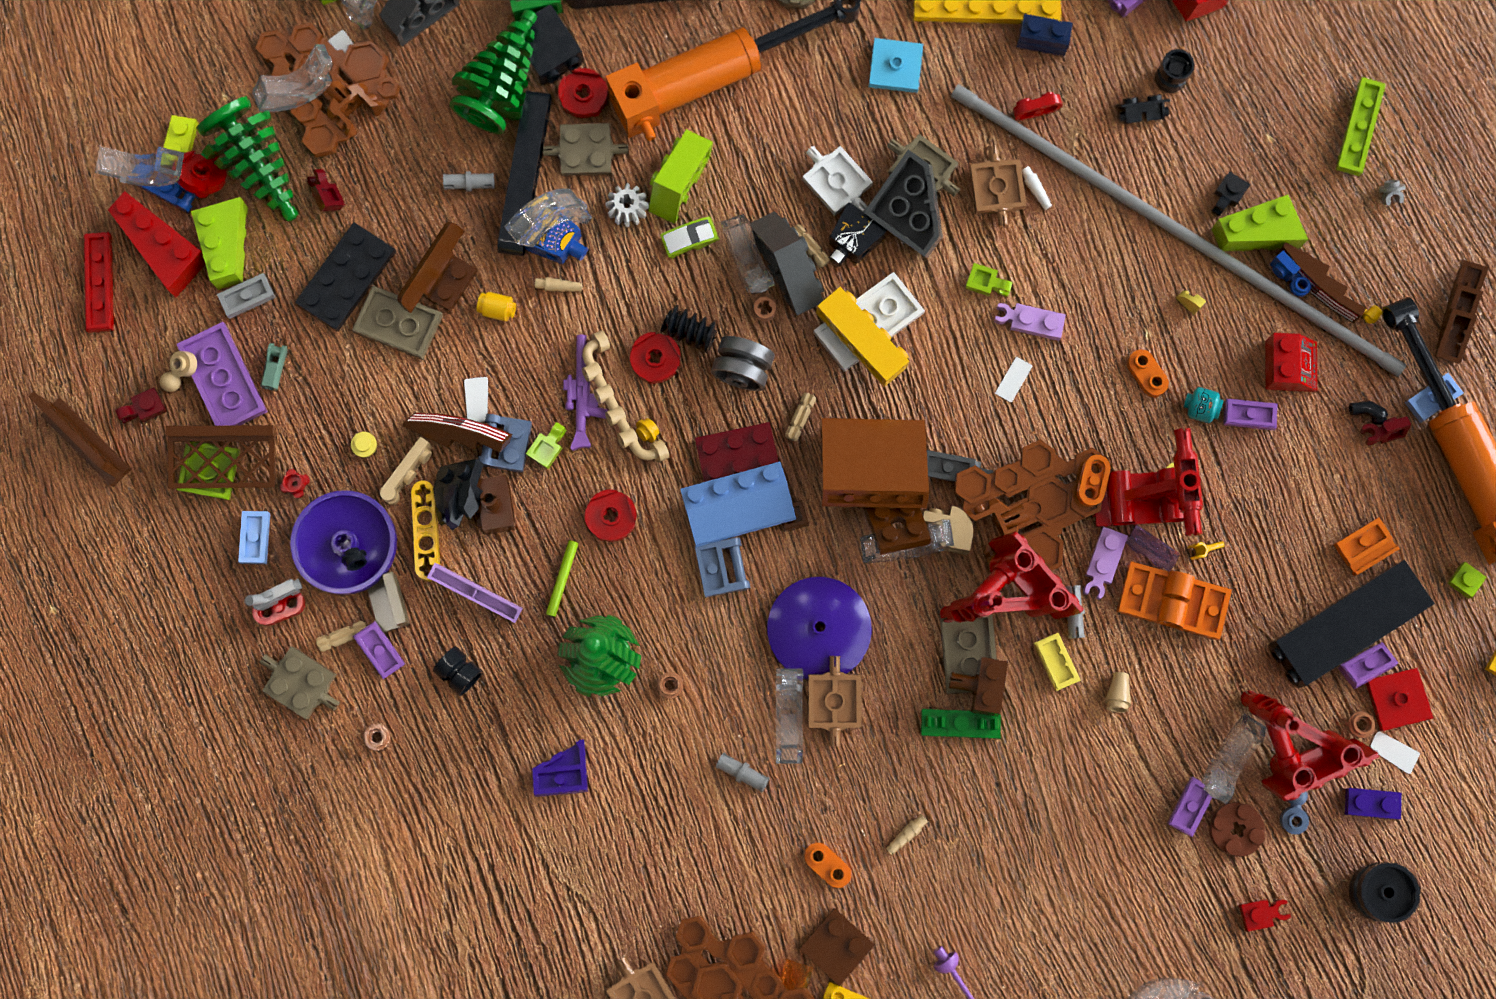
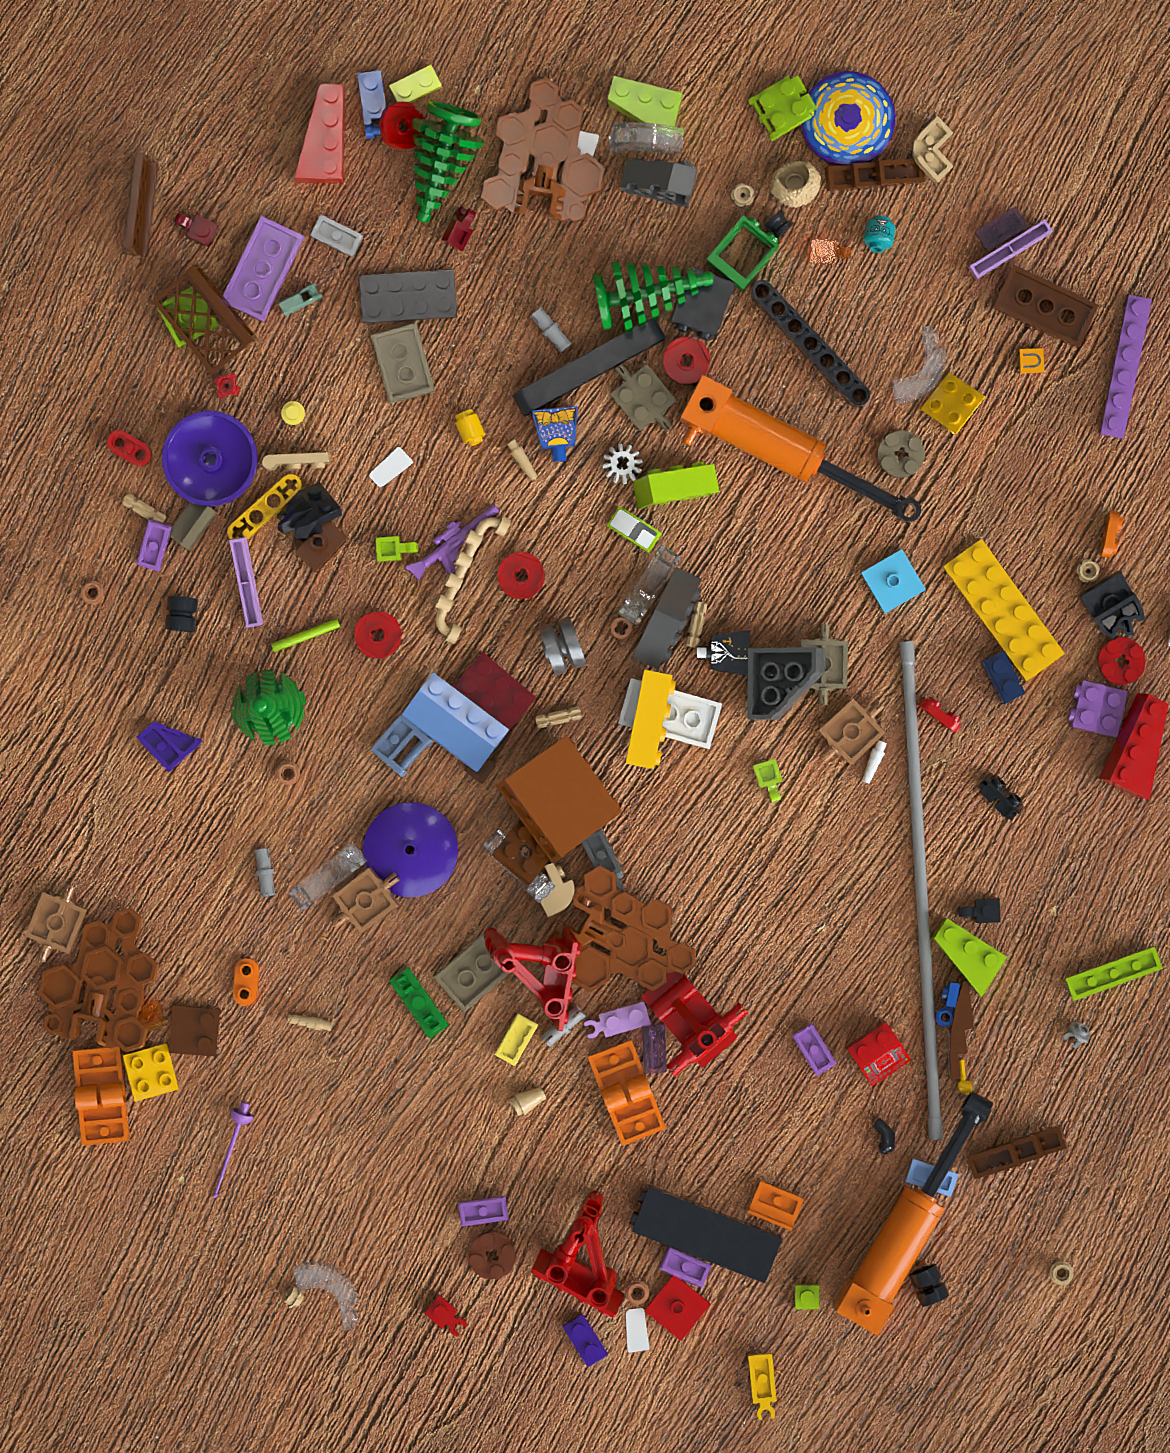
camera: 55 degrees right, 10 degrees up
red tile [84,232,114,333] -> none
clear arch [94,146,184,186] -> none
tan plate [160,351,197,392] -> none
lime wedge [191,197,248,290] -> none
light blue plate [238,511,270,564] -> none
light grey piece [245,579,303,611] -> none
clear arch [252,44,333,112] -> none
dark tan plate [260,646,340,719] -> none
black plate [341,547,367,571] -> none
reddish brown plate [397,222,478,313] -> none
reddish brown slope [402,413,513,452] -> none
sand blue plate [478,414,532,473] -> none
clear arch [504,188,592,247] -> none
yellow plate [636,418,659,443] -> none
black piece [660,305,717,353] -> none
white plate [802,146,873,216] -> none
reddish brown brick [949,657,1008,717] -> none
lavender plate [994,303,1066,341] -> none
white sticker [995,356,1033,403] -> none
orange plate [1076,455,1111,507] -> none
orange plate [1127,349,1169,397] -> none
black wheel [1155,49,1195,93] -> none
light yellow tile [1176,291,1206,315] -> none
teal head [1183,387,1224,423] -> none
yellow hand [1187,541,1224,560] -> none
clear arch [1202,713,1267,804] -> none
sand blue plate [1280,791,1309,834] -> none
black wheel [1349,863,1420,923] -> none
dark red plate [1360,416,1411,446] -> none

